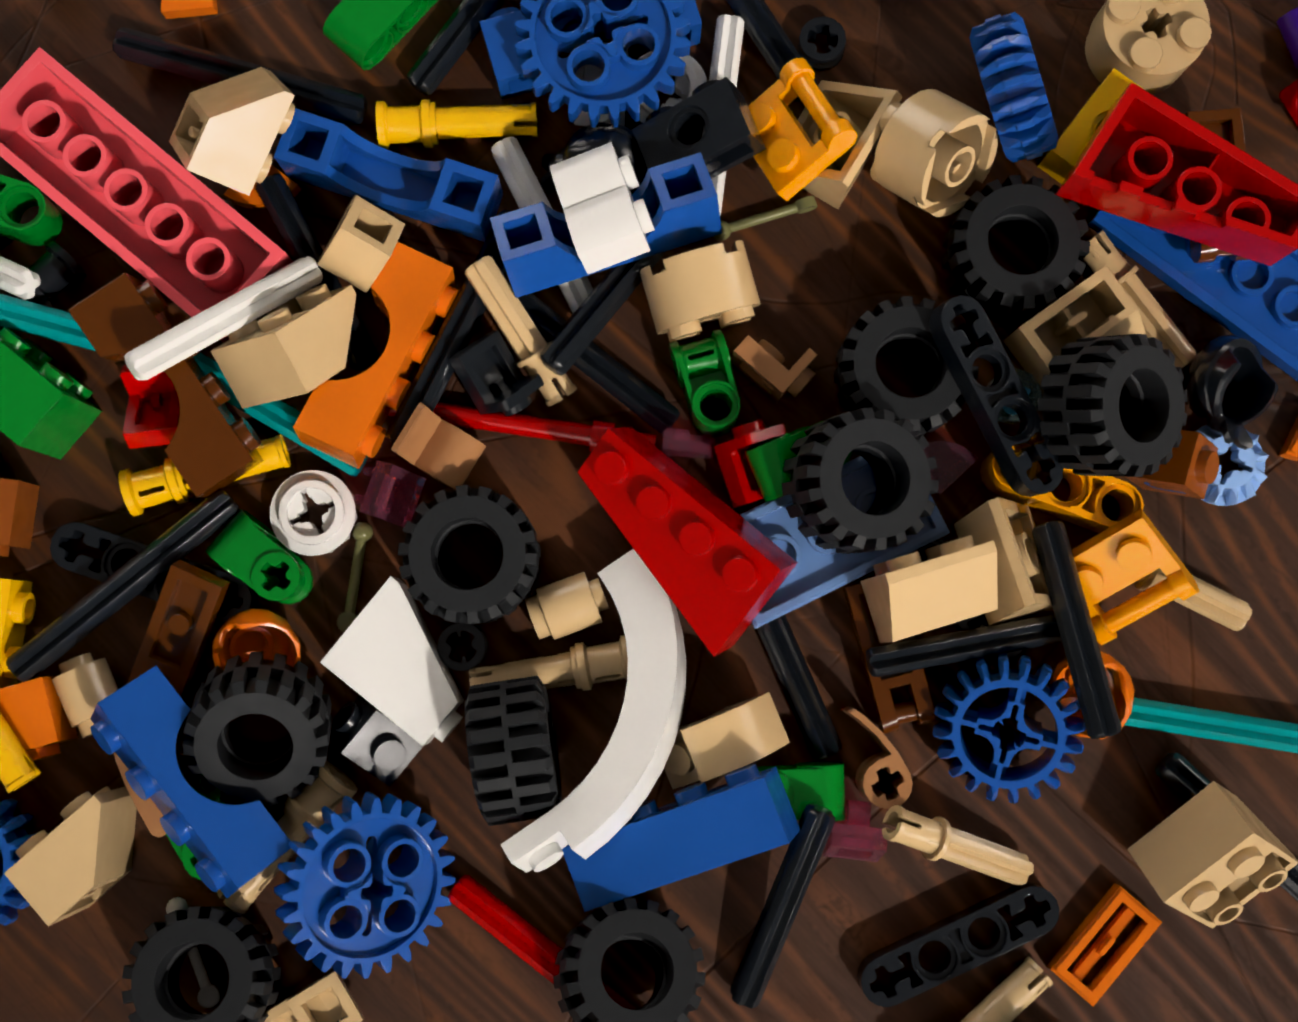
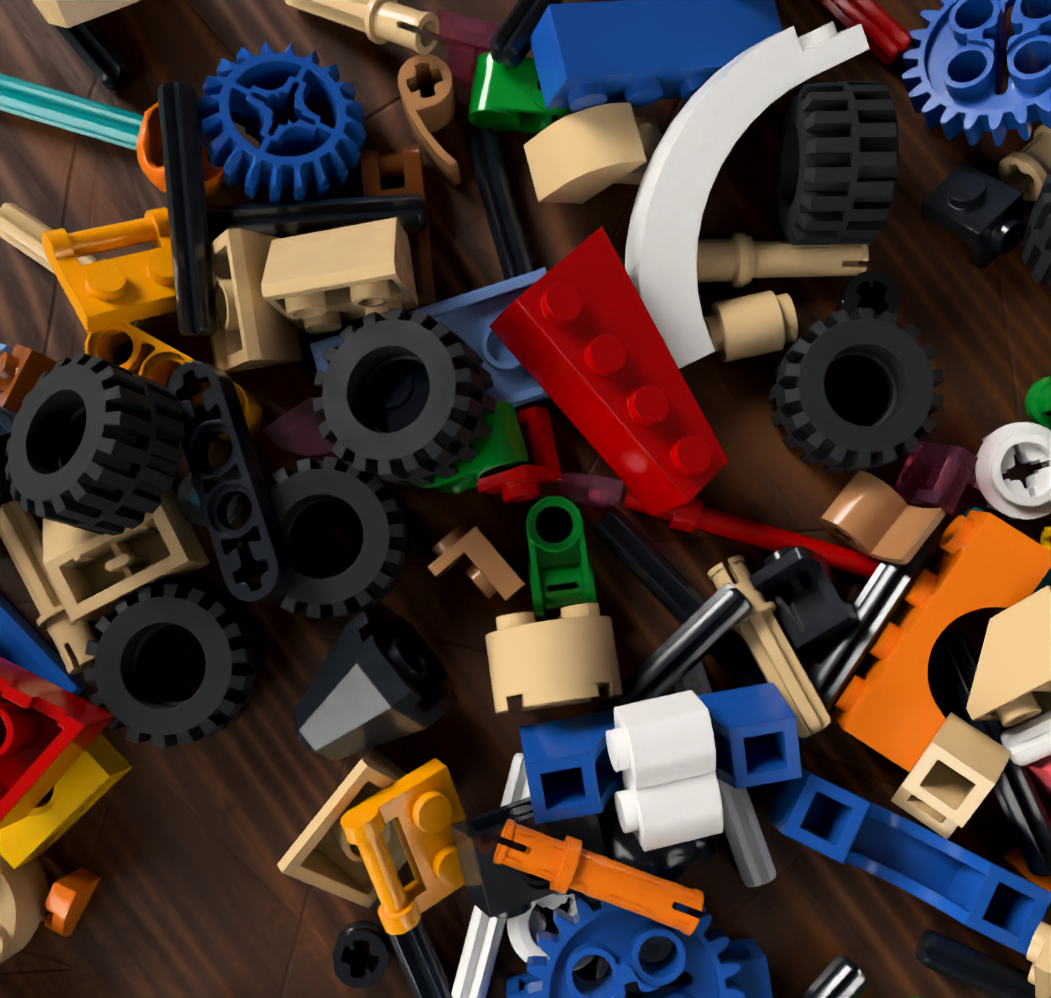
camera: 165 degrees left, 0 degrees up
white slope [320,576,464,746] -> none
olive hinge [337,521,373,632] -> none
yellow pin [375,99,538,149] -> none
olive hinge [713,196,818,241] -> none
tan brick [870,89,998,217] -> none
blue gear [969,12,1059,163] -> none
none -> orange tile [43,867,101,937]
none -> black cone [294,603,458,761]
none -> orange pin [493,819,704,936]

